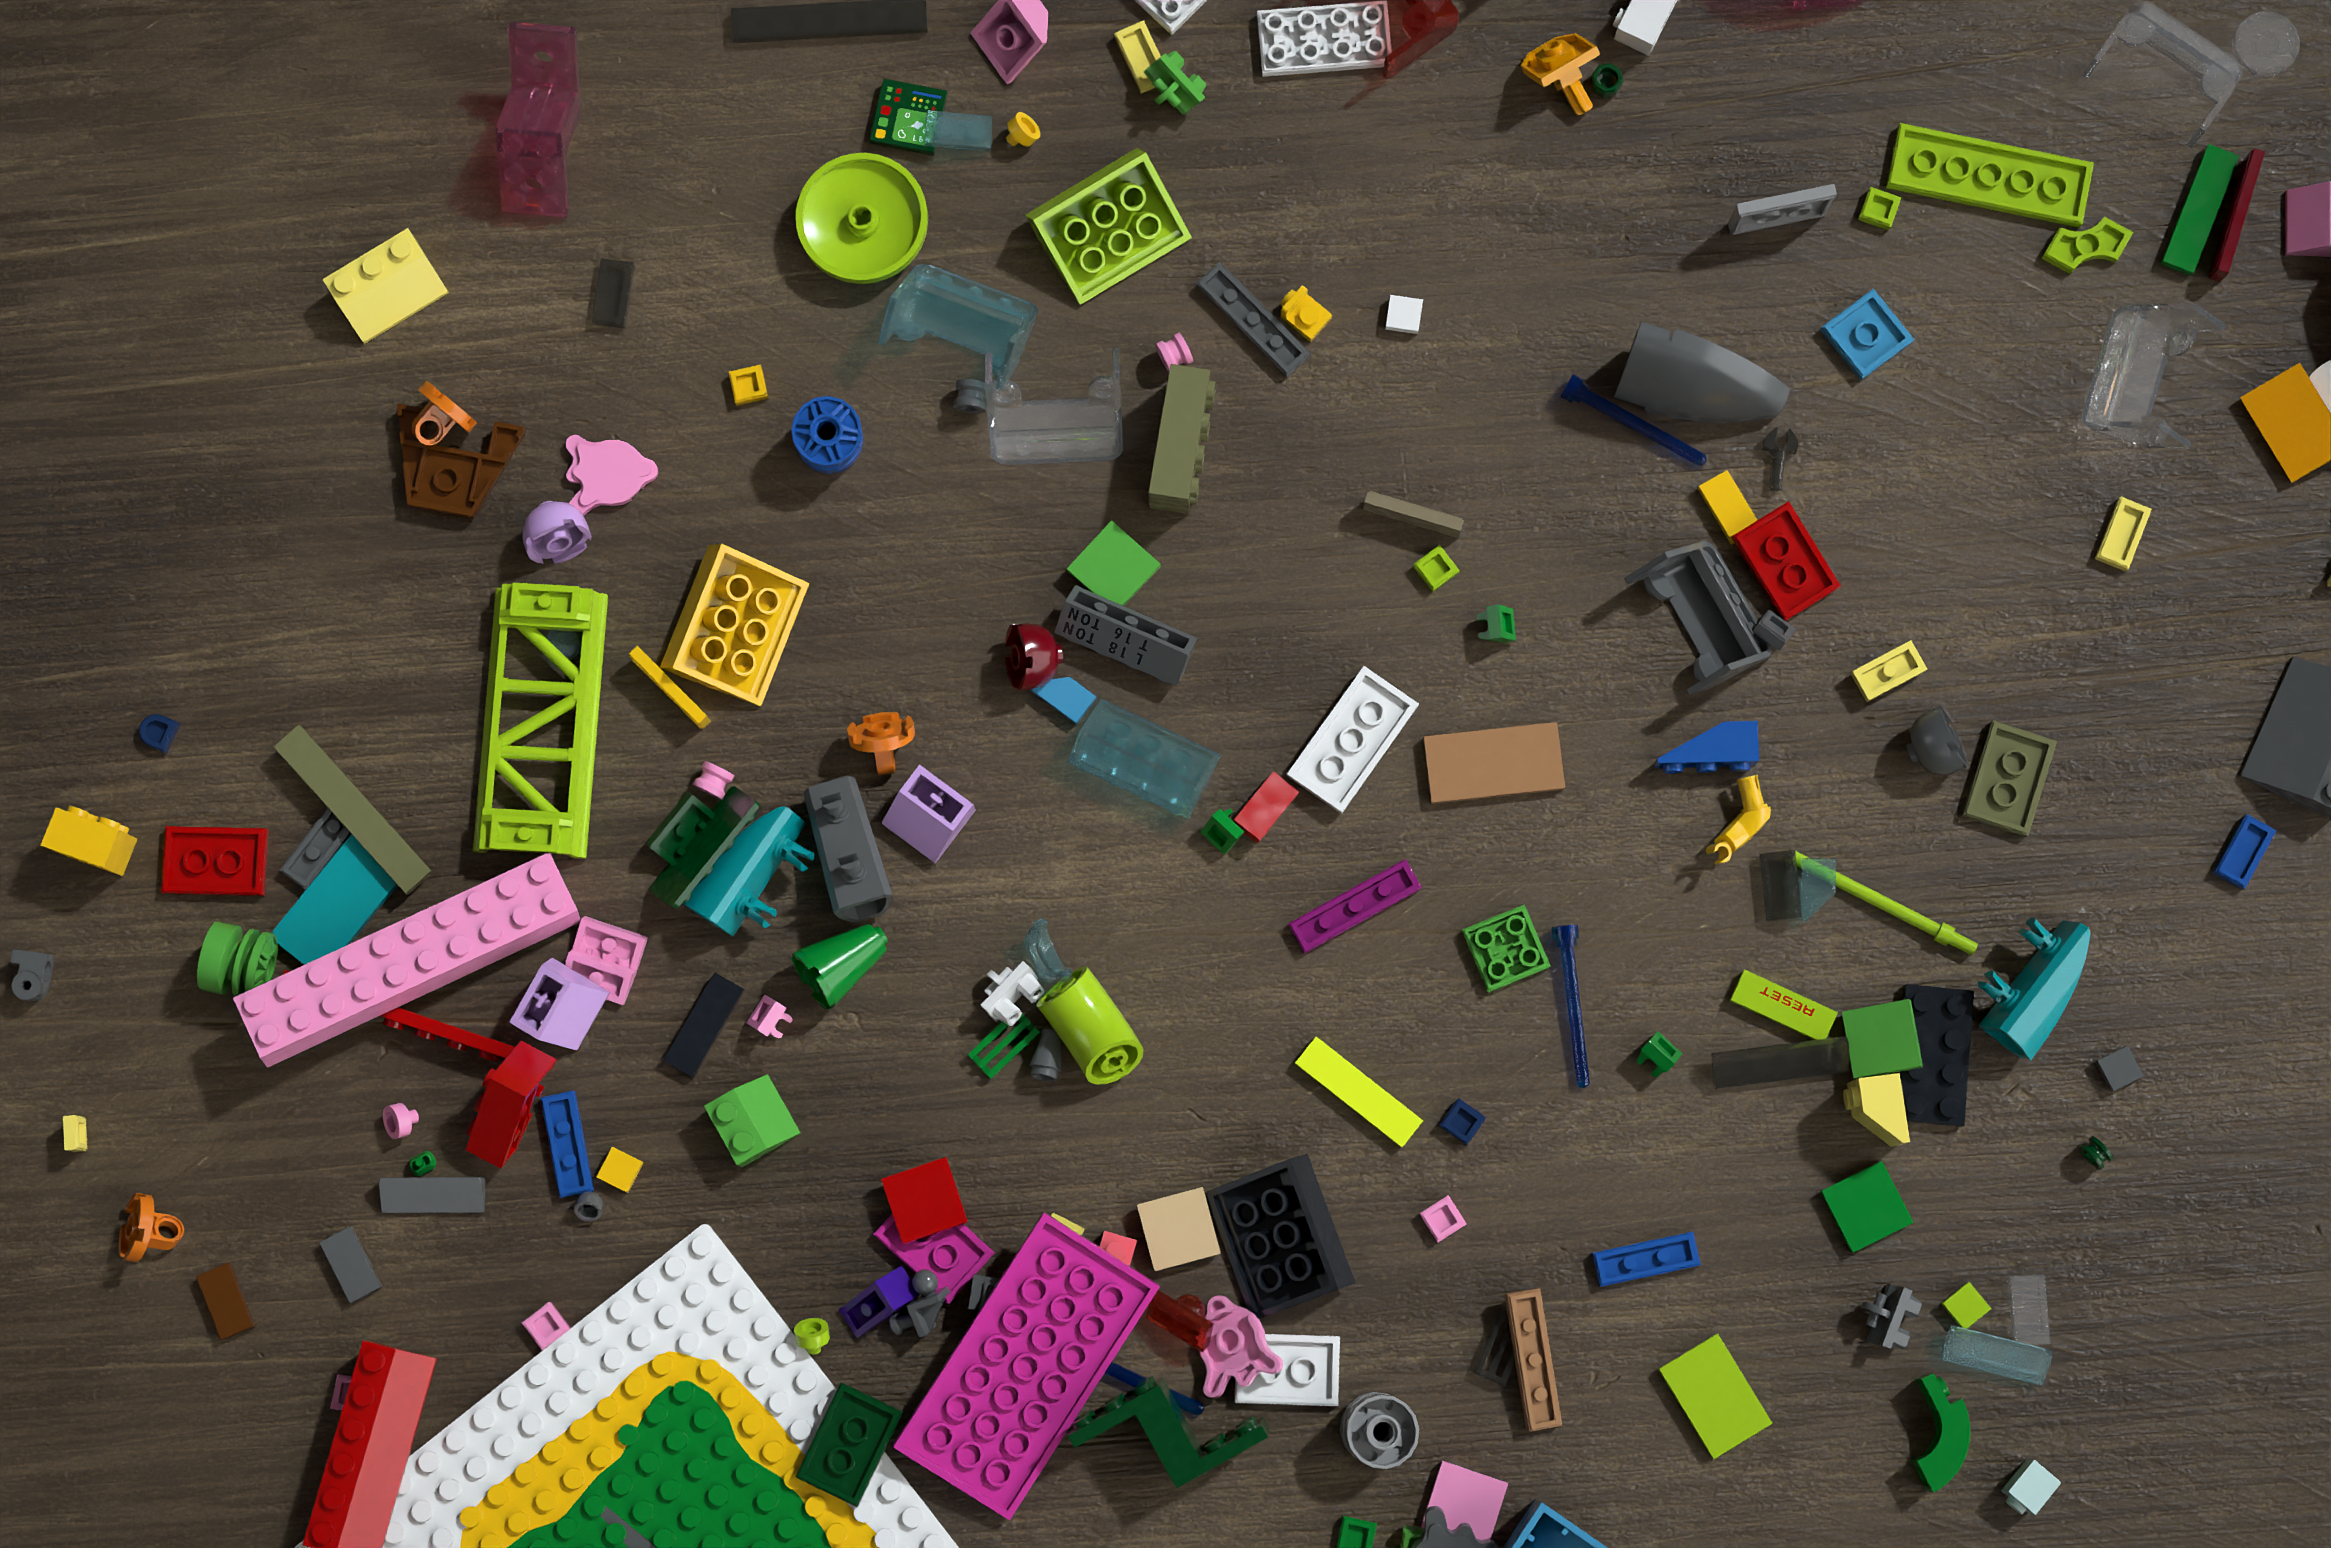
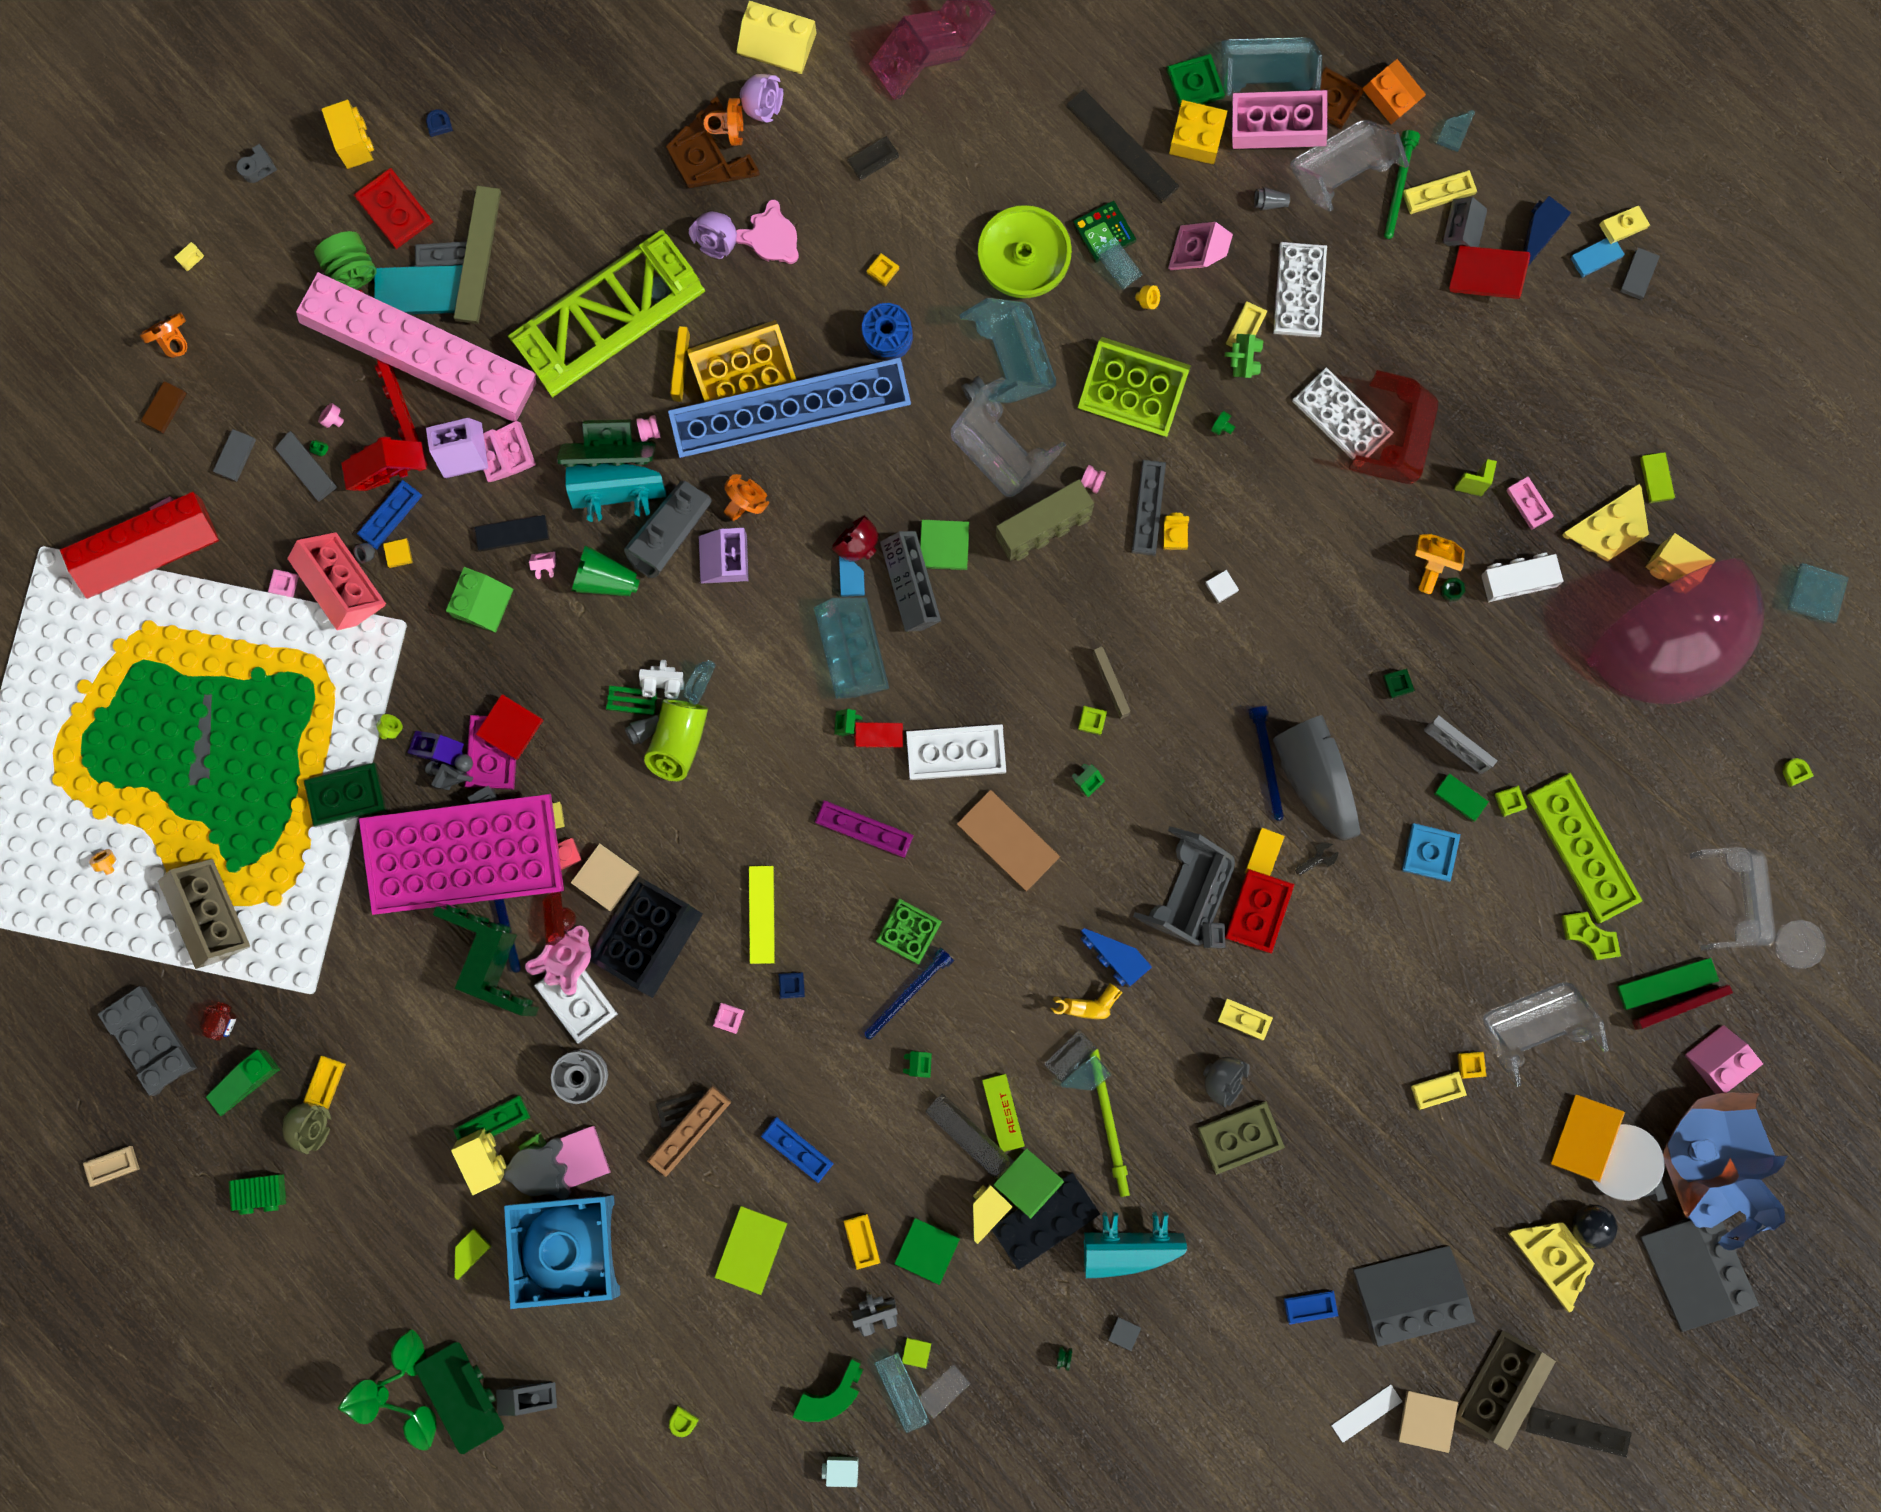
camera: 50 degrees right, 0 degrees up
none -> coral slope [287,532,386,630]
none -> medium blue brick [668,358,911,458]
none -> lavender cylinder [740,74,783,122]
none -> yellow tile [844,1214,881,1270]
none -> green tile [1211,411,1235,436]
none -> dark green plate [1383,668,1415,699]
none -> green tile [1434,773,1489,822]
none -> yellow tile [1457,1052,1486,1079]

